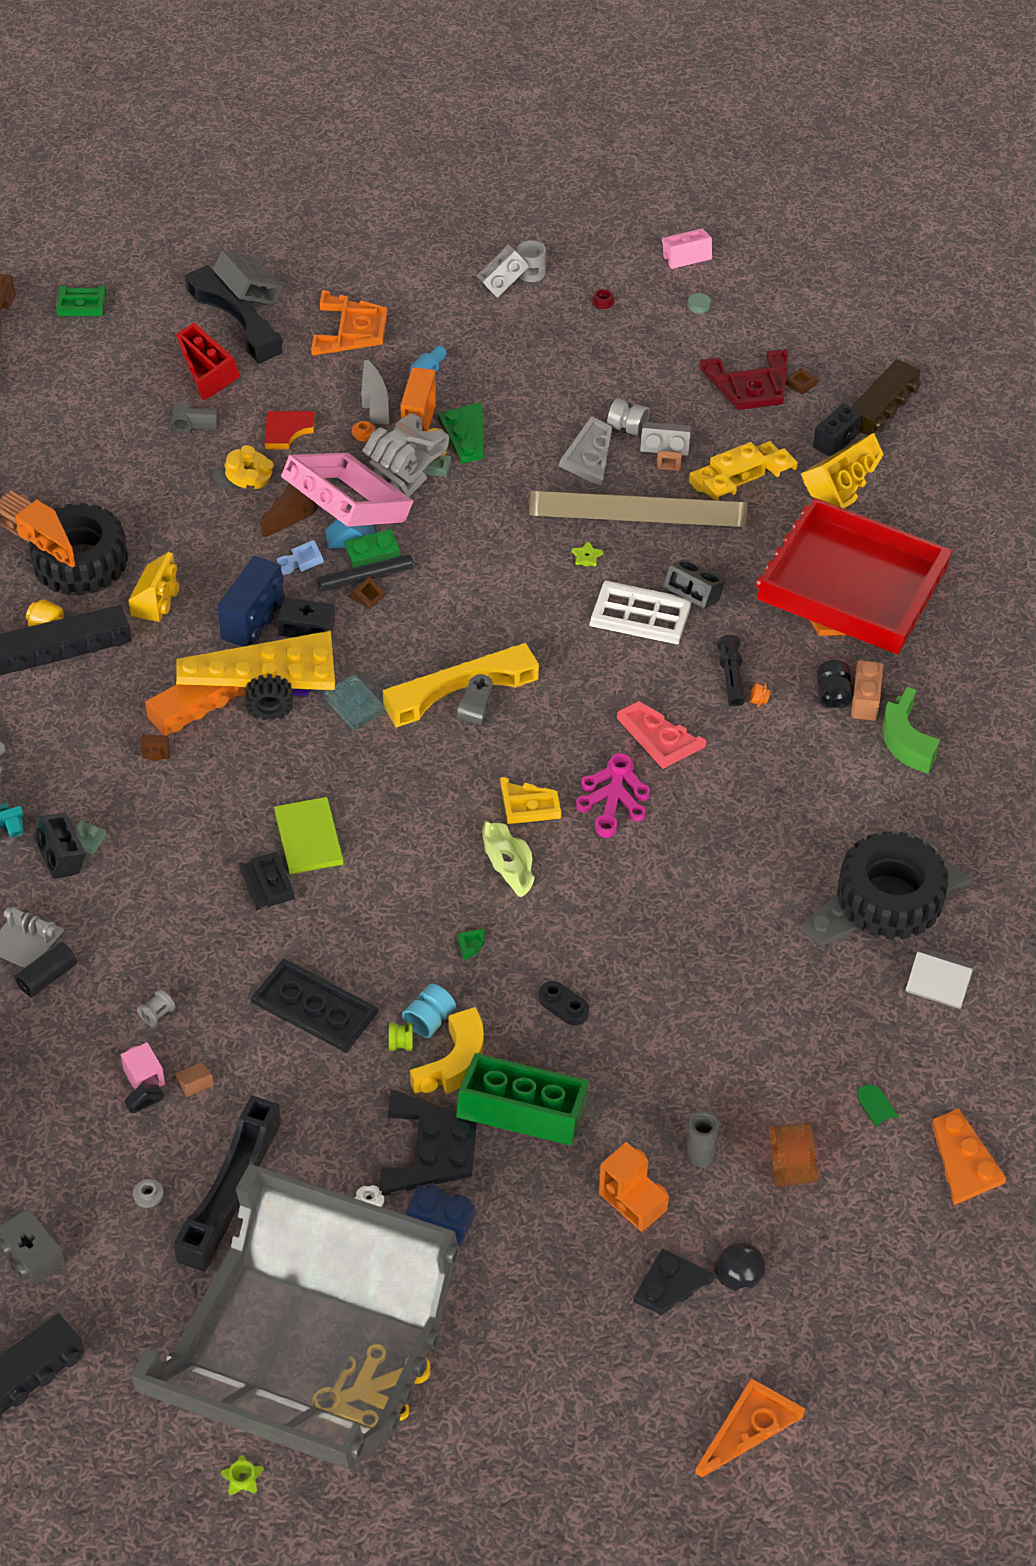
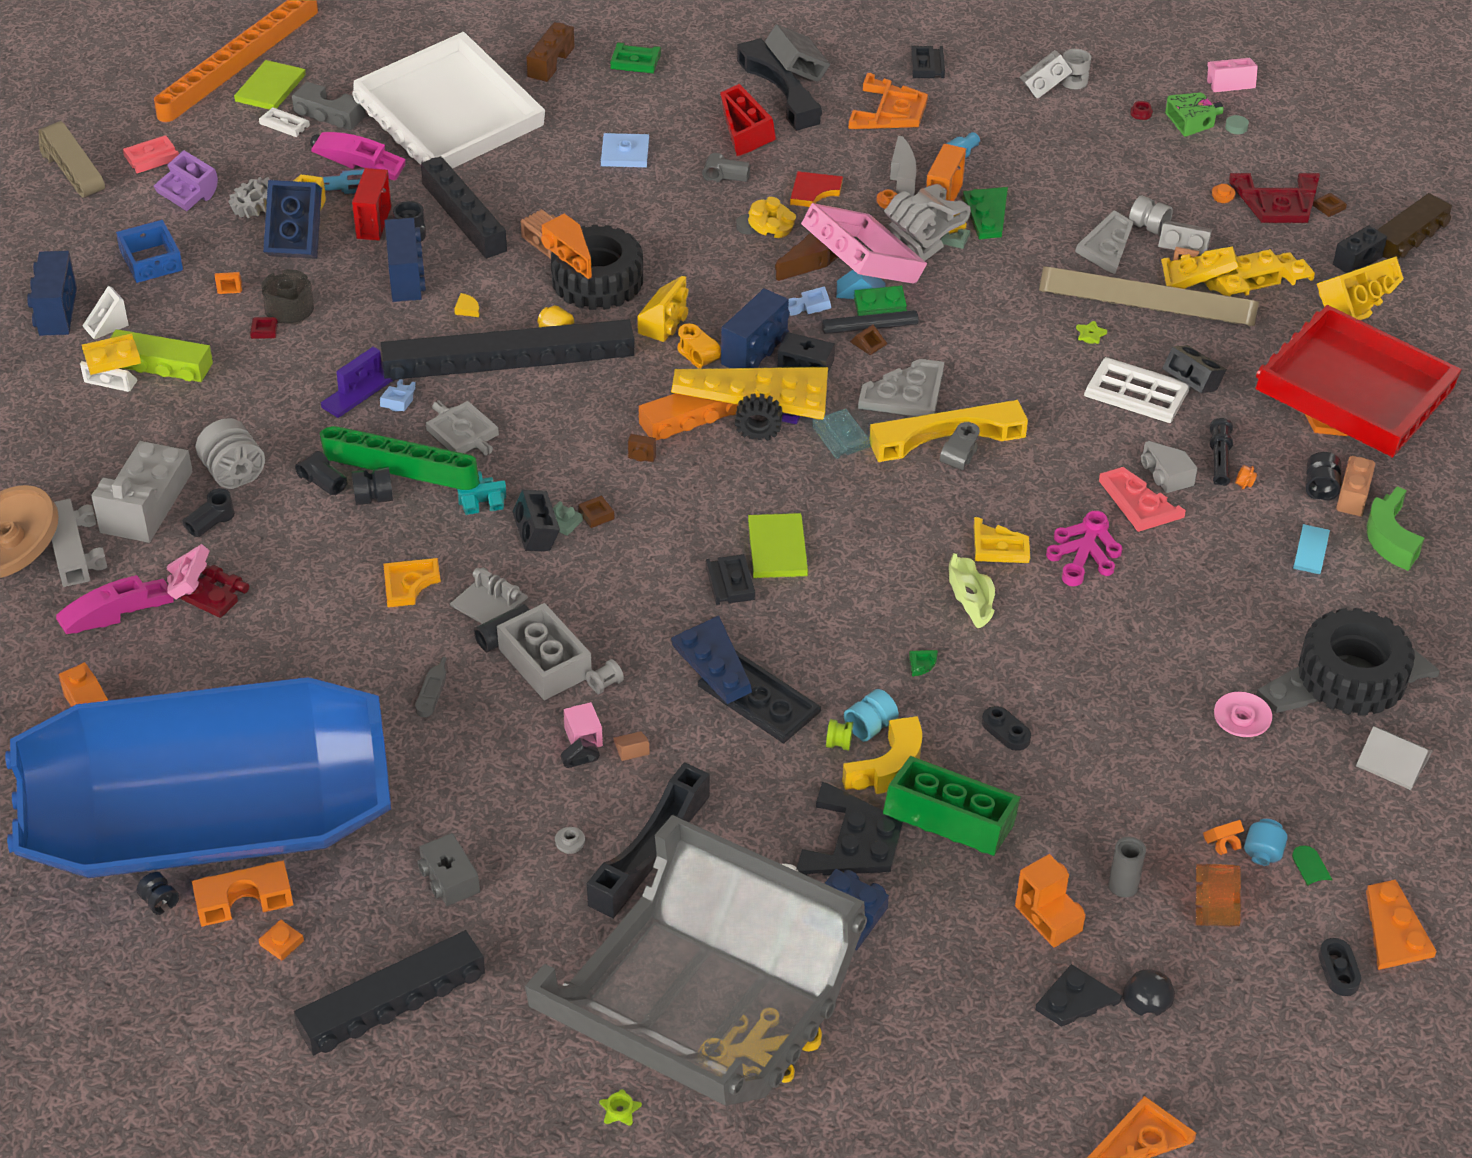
camera: 10 degrees right, 5 degrees down
none -> light grey brick [497,603,592,701]
none -> reddish brown plate [578,495,615,528]
none -> light blue plate [601,133,649,167]
none -> dark blue wing [671,616,752,704]
none -> light orange piece [677,323,721,369]
none -> light grey plate [858,359,945,416]
none -> black plate [911,46,945,78]
none -> light grey slope [1141,441,1197,493]
none -> yellow wing [1161,246,1239,289]
none -> bright green torso [1165,93,1223,137]
none -> orange tile [1203,820,1244,855]
none -> orange plate [1212,184,1235,203]
none -> bright pink dish [1214,692,1272,737]
none -> dark azure head [1244,819,1288,866]
none -> medium azure slope [1293,524,1330,574]
none -> black plate [1319,938,1361,996]

